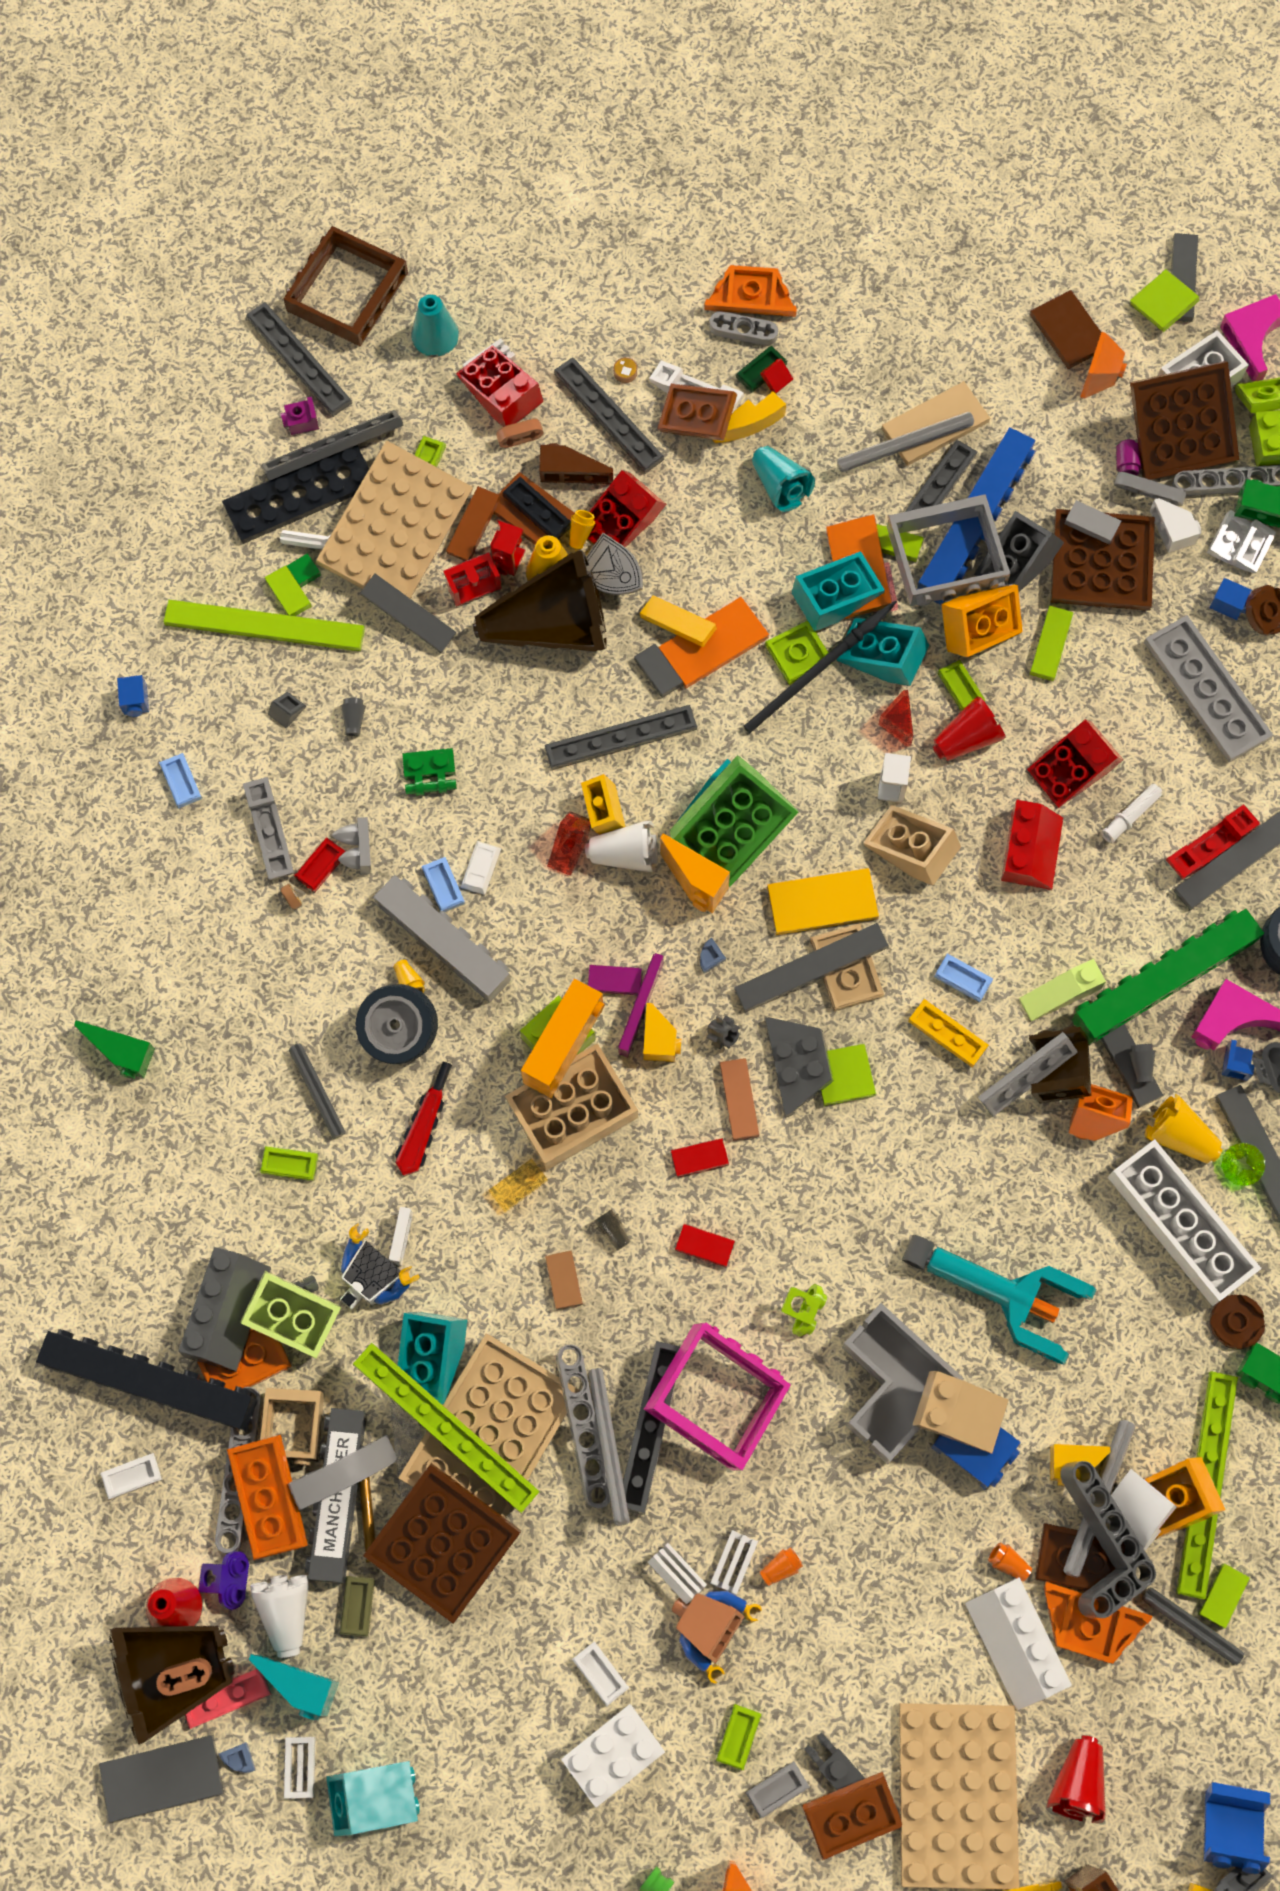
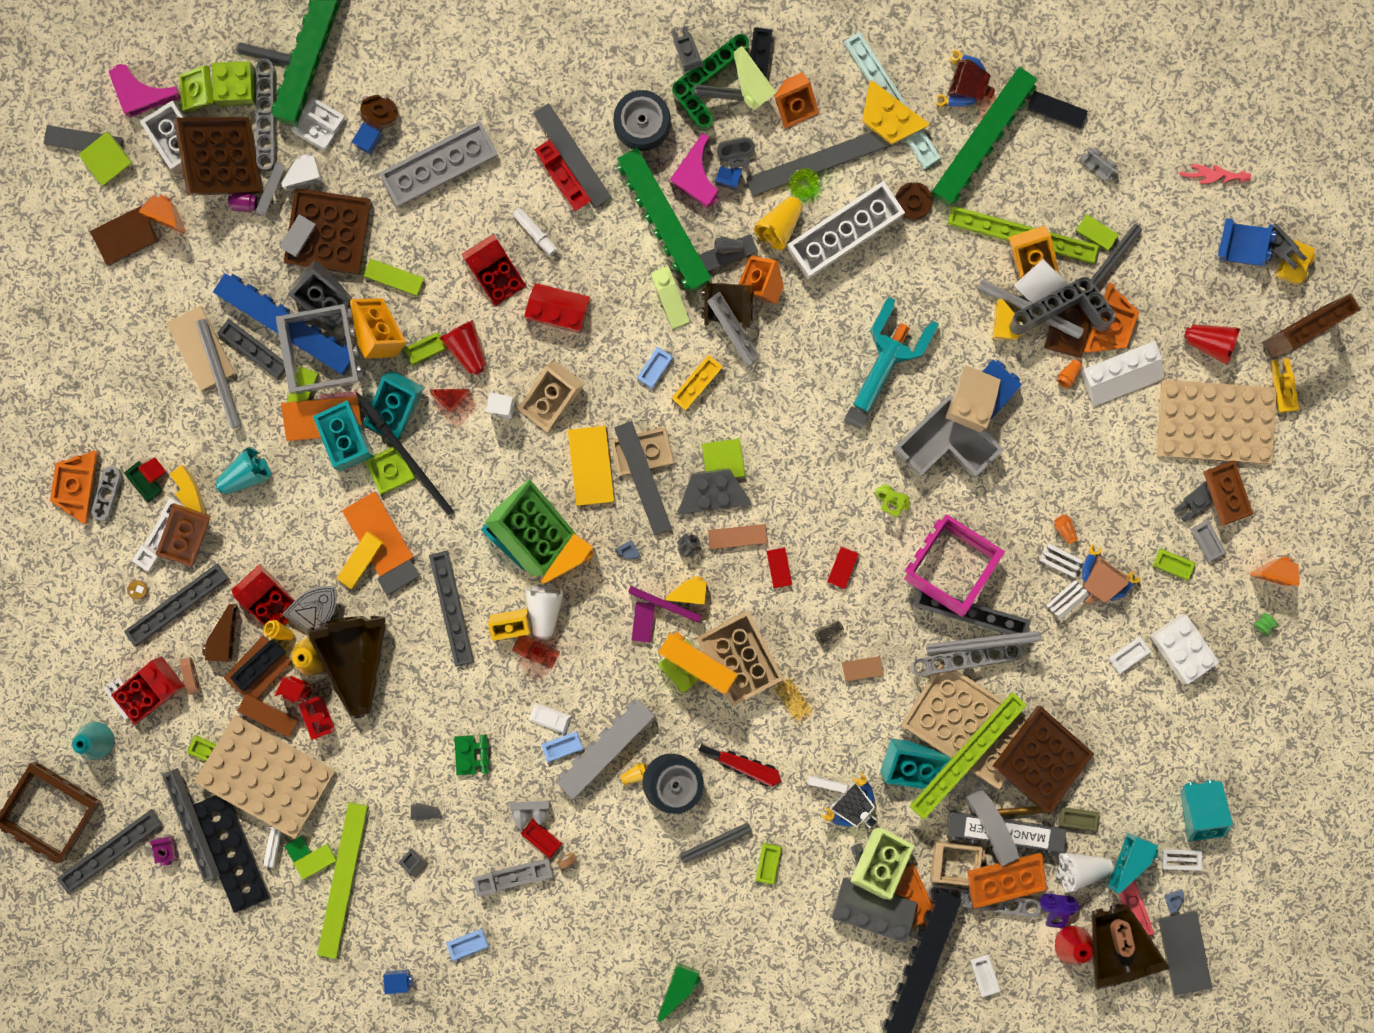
camera: 90 degrees left, 15 degrees up
dark grey tile [360,573,456,653] -> none

